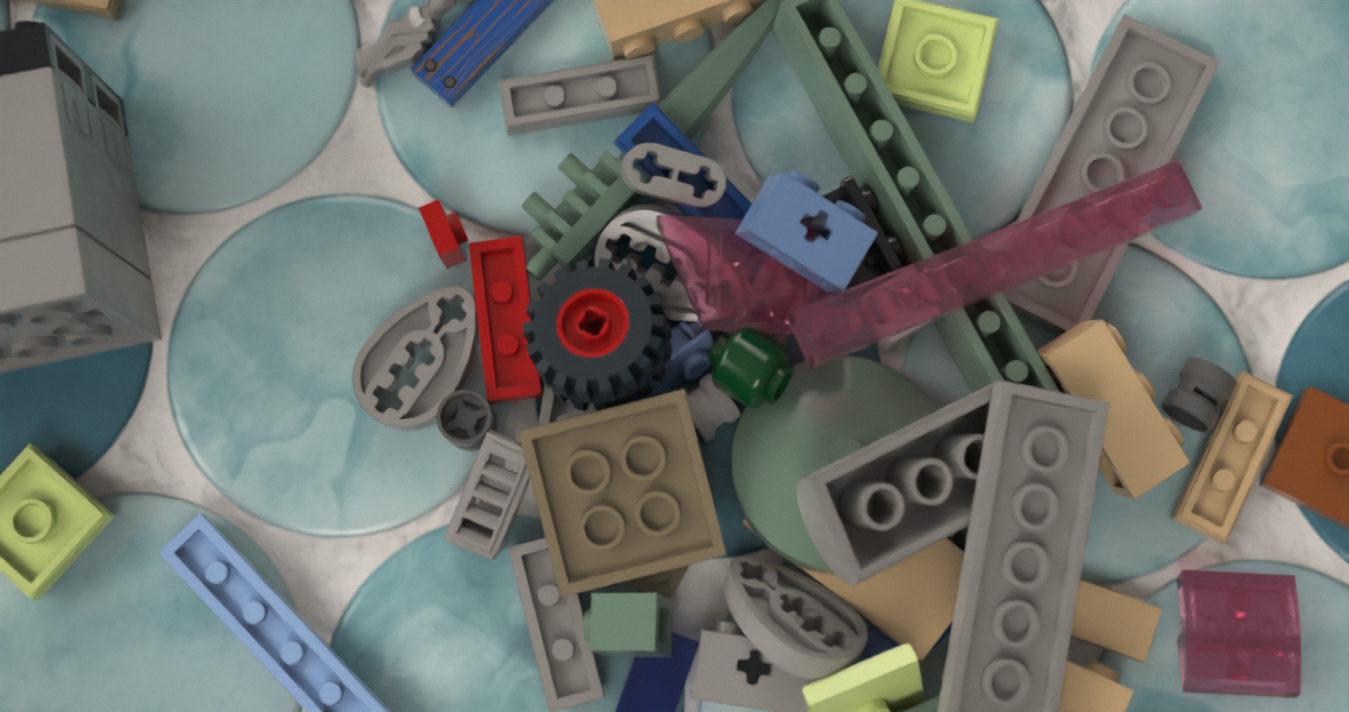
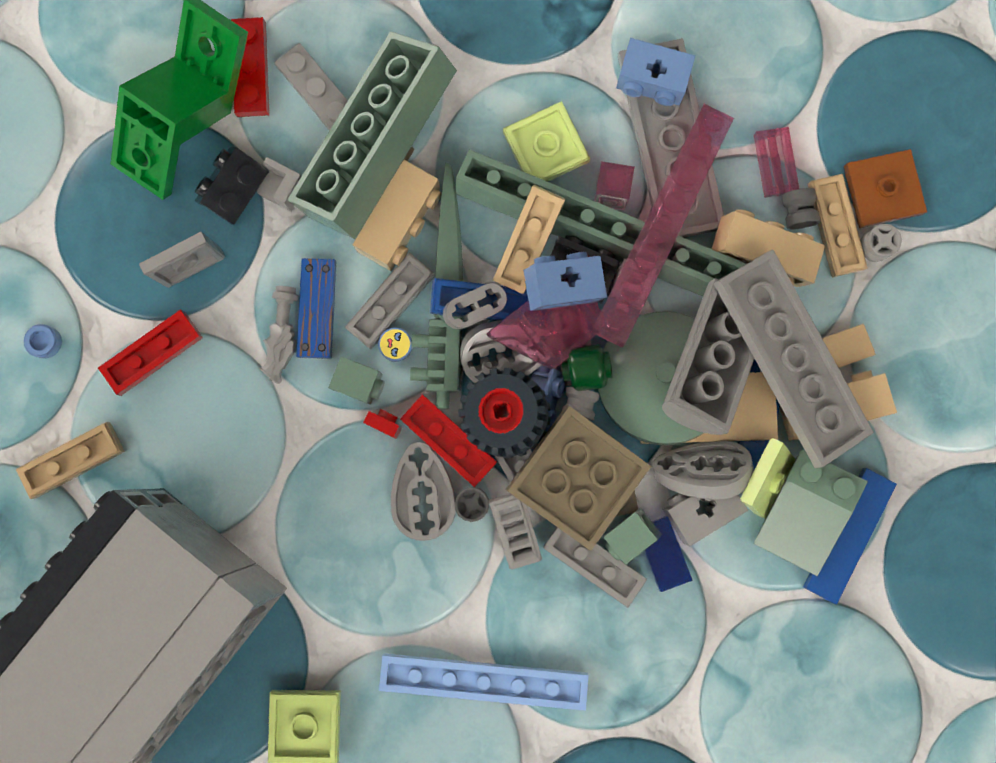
camera: 40 degrees left, 5 degrees up
clear pink slope [1177,570,1301,698] -> none
none -> sand green brick [328,357,385,405]
none -> light yellow tile [378,328,412,362]
none -> tan plate [493,185,566,294]
none -> clear pink brick [593,161,635,210]
none -> medium blue brick [616,38,695,106]
none -> clear pink tile [754,127,799,198]
none -> light grey wheel [860,224,902,262]

